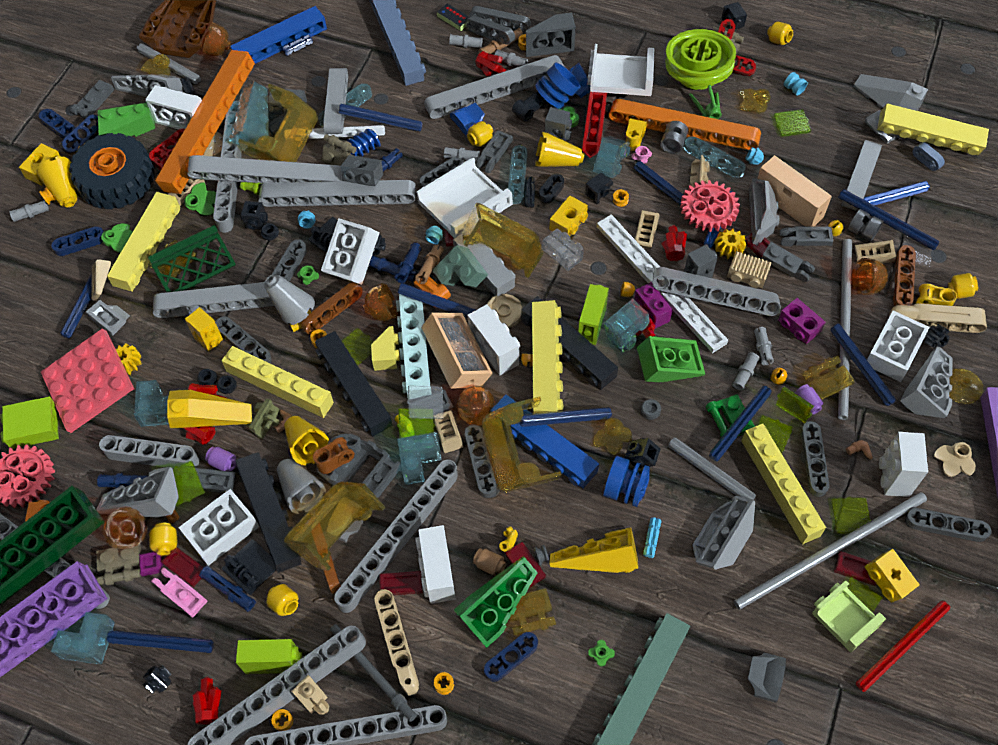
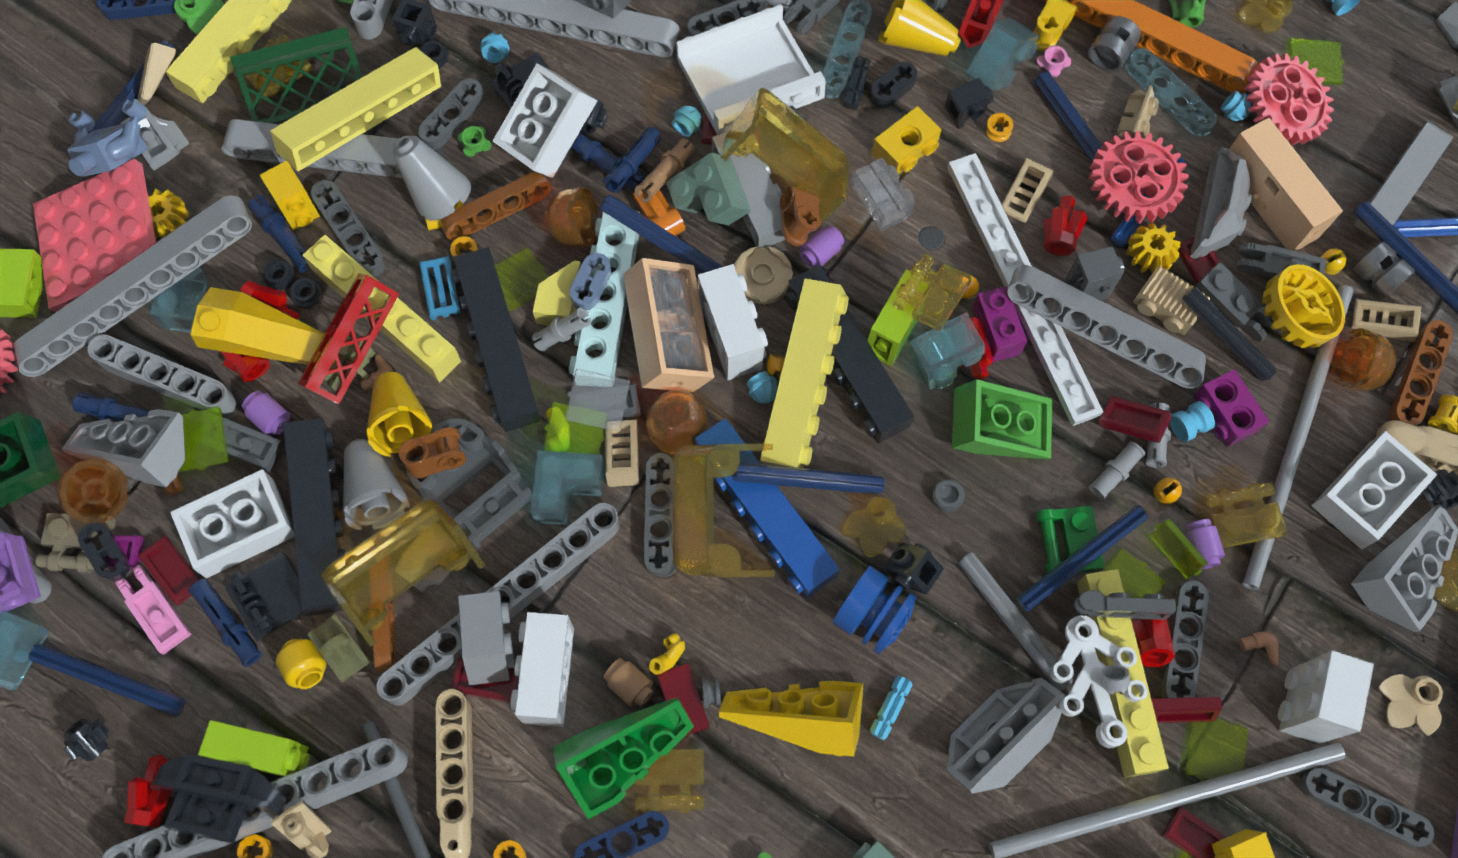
camera: 10 degrees right, 10 degrees up
yellow head [149,523,178,556] -> none
dark blue axle [830,324,896,406] -> none
none -> light grey beam [13,195,252,377]
none -> sand blue torso [68,99,148,176]
none -> black beam [78,523,130,581]
none -> black plate [150,754,286,844]
none -> dark blue pin [248,195,311,273]
none -> light yellow brick [270,47,441,171]
none -> red fence [298,273,400,404]
none -> olive hips [307,614,370,683]
none -> dark azure tile [419,256,461,320]
none -> light grey brick [458,591,515,685]
none -> light grey pin [532,308,591,351]
none -> sand blue beam [570,253,611,310]
none -> medium azure plate [747,371,777,404]
none -> dark orange piece [779,185,821,246]
none -> medium lavender brick [800,225,844,267]
none -> clear yellow plate [893,254,971,332]
none -> white plant [1050,615,1148,748]
none -> dark grey hinge [1073,590,1176,620]
none -> dark red tile [1098,396,1172,443]
none -> light grey hinge [1101,665,1130,695]
none -> red rock [1131,619,1175,668]
none -> dark red tile [1151,697,1223,723]
none -> medium azure wheel [1170,401,1215,442]
none -> black axle [1182,287,1277,381]
none -> coral gear [1245,53,1334,145]
none -> yellow gear [1262,264,1345,348]

